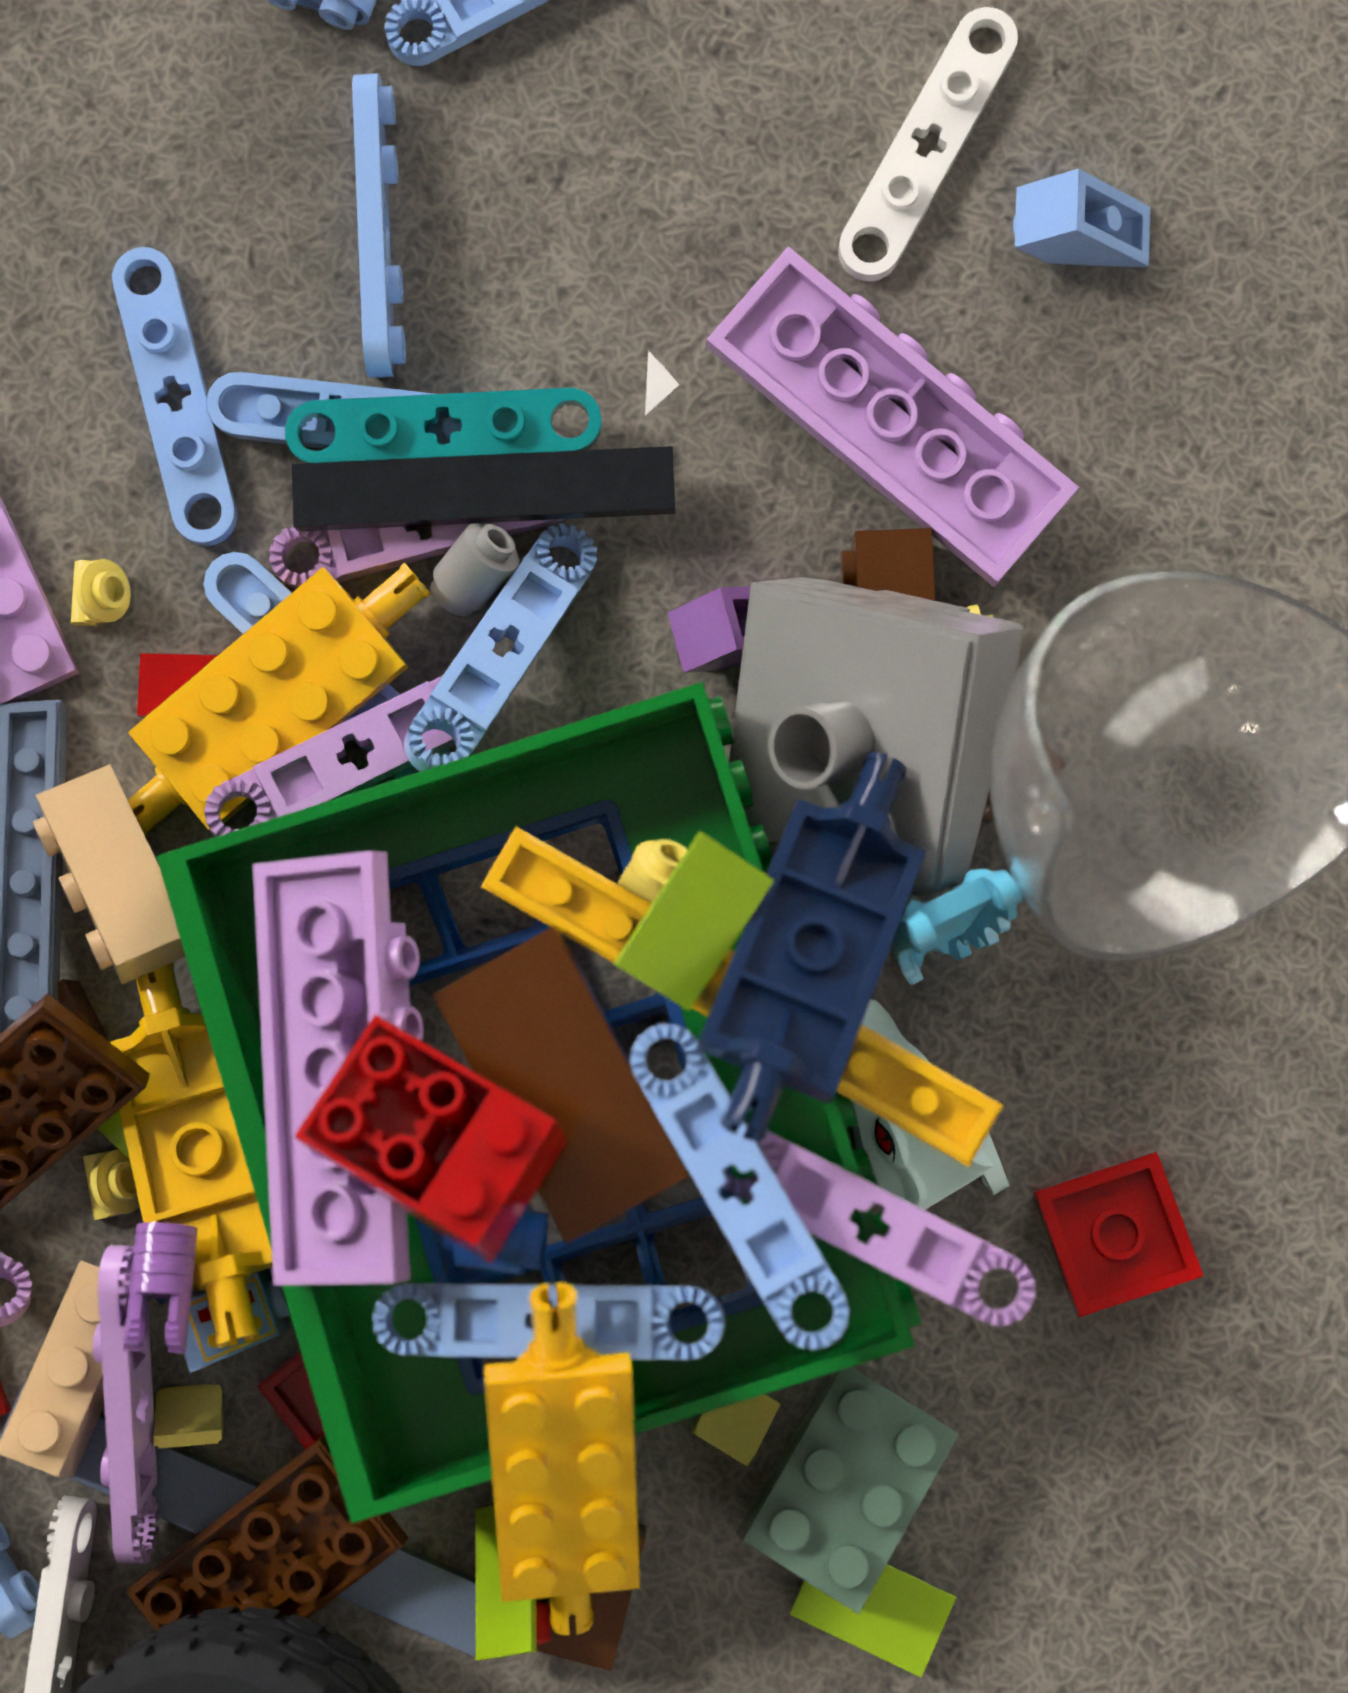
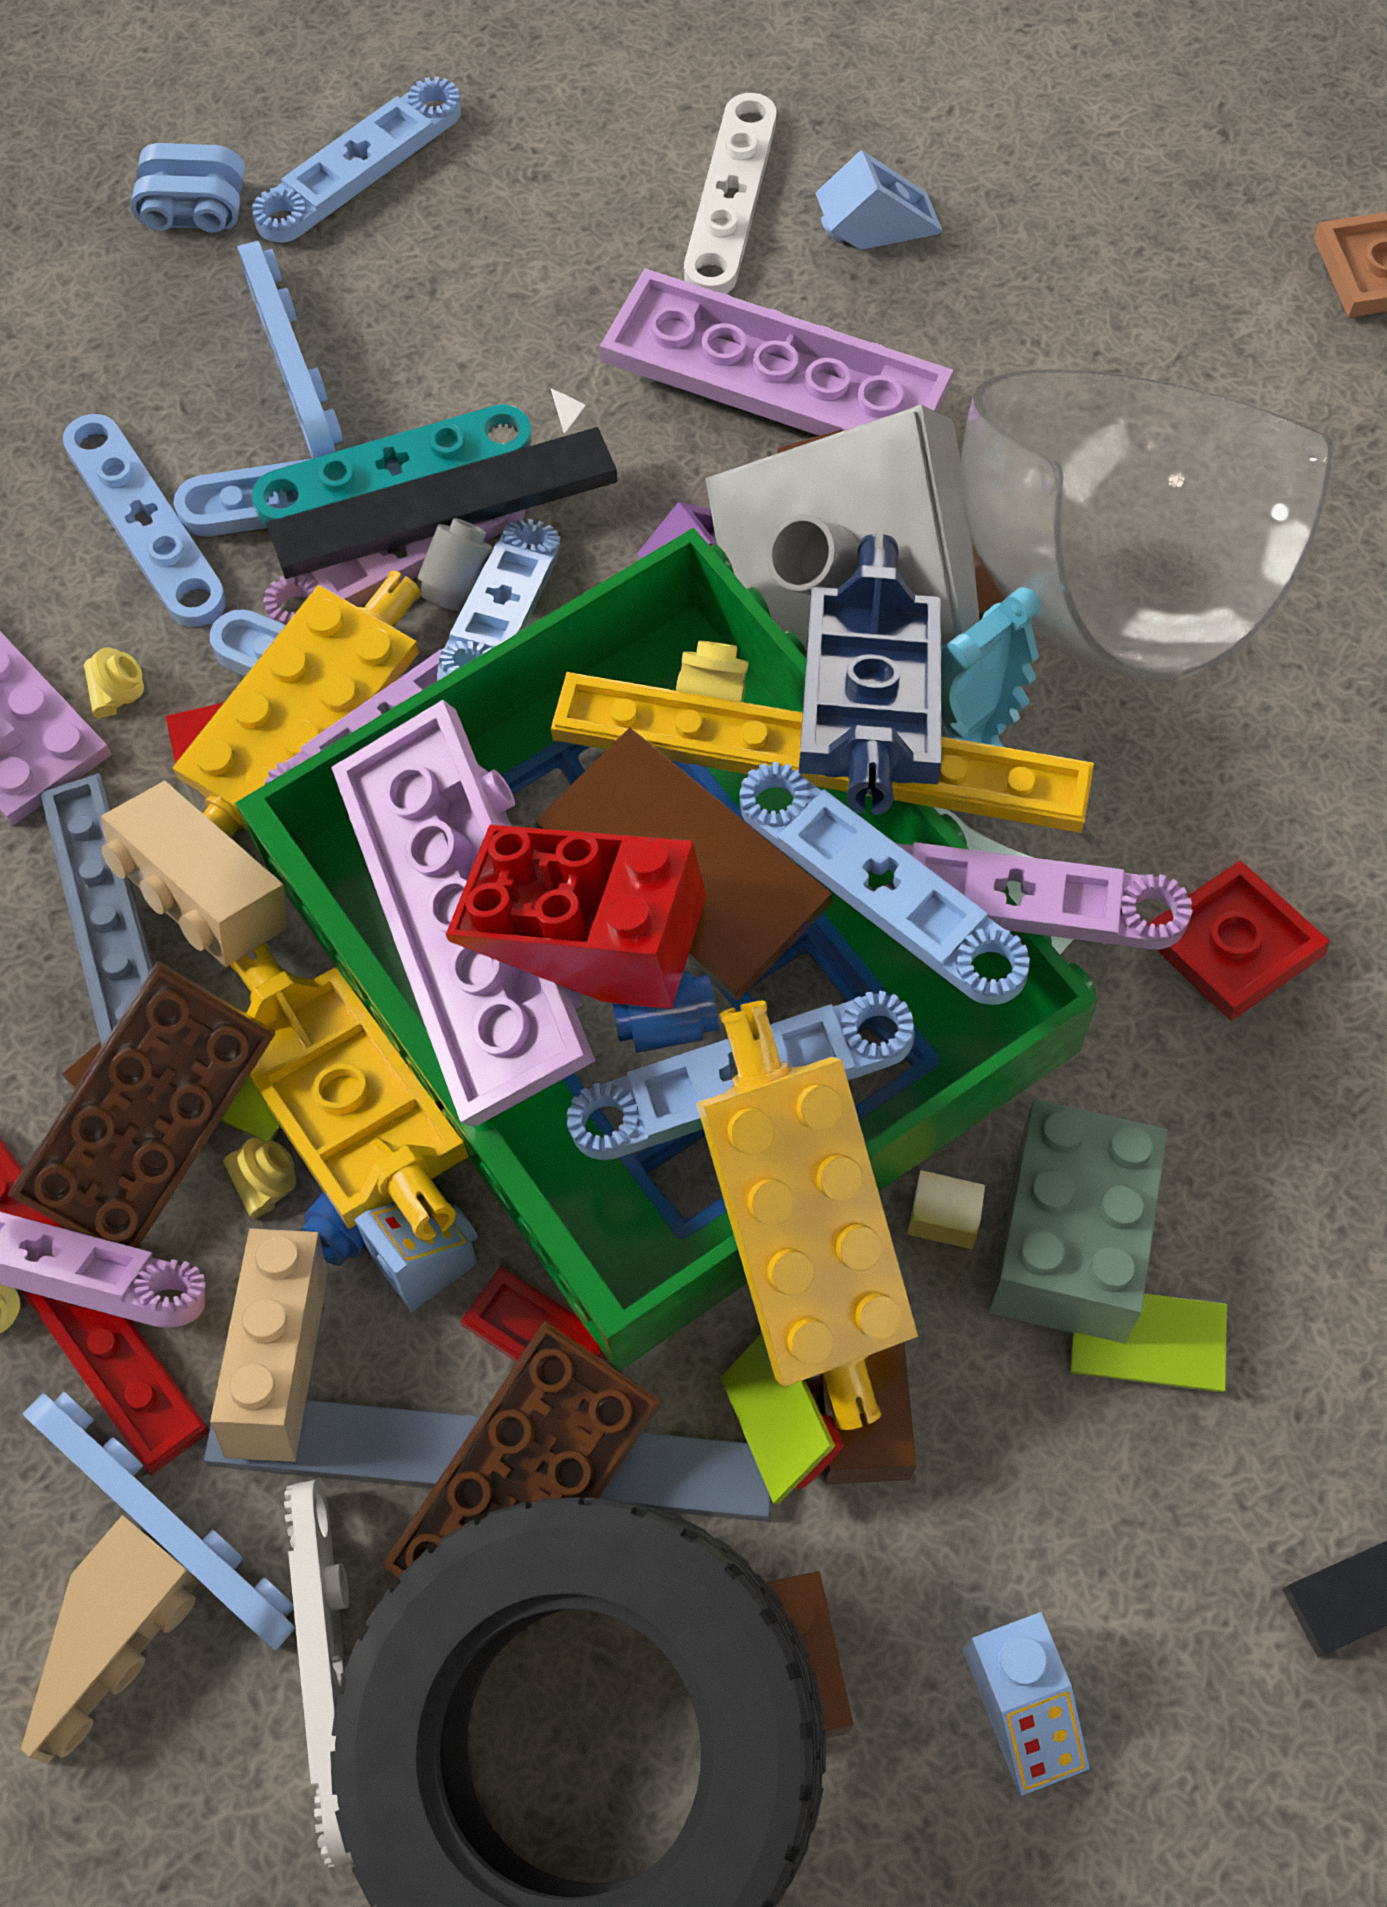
camera: 20 degrees left, 20 degrees down
lavender piece [93,1245,159,1564] -> none
medium lavender hinge [123,1222,198,1353] -> none
light yellow slope [153,1384,224,1449] -> none
lime piece [613,831,775,1011] -> none

